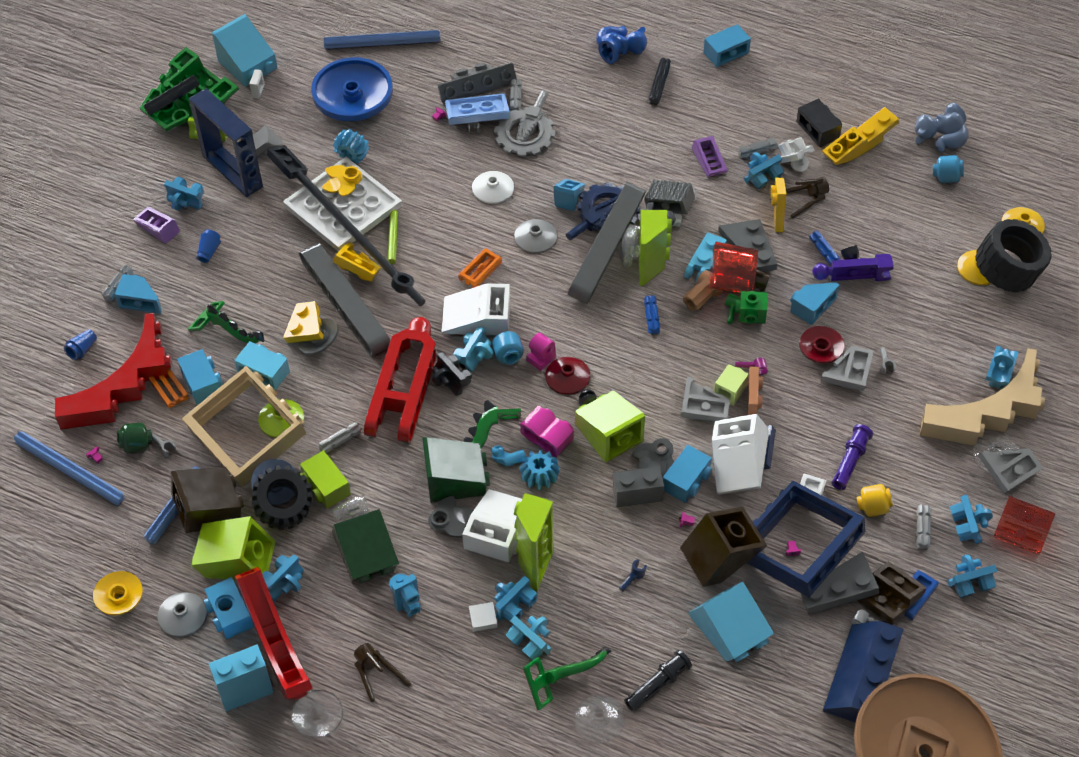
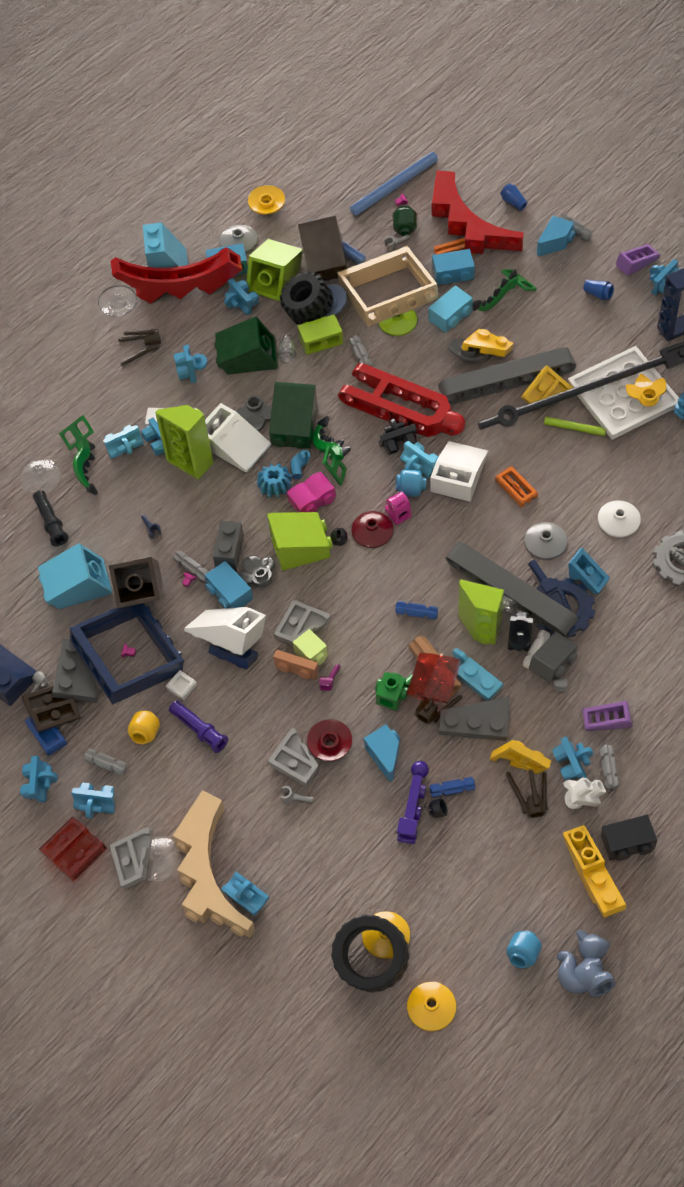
camera: 110 degrees right, 5 degrees up
none -> light grey axle [173,551,209,581]

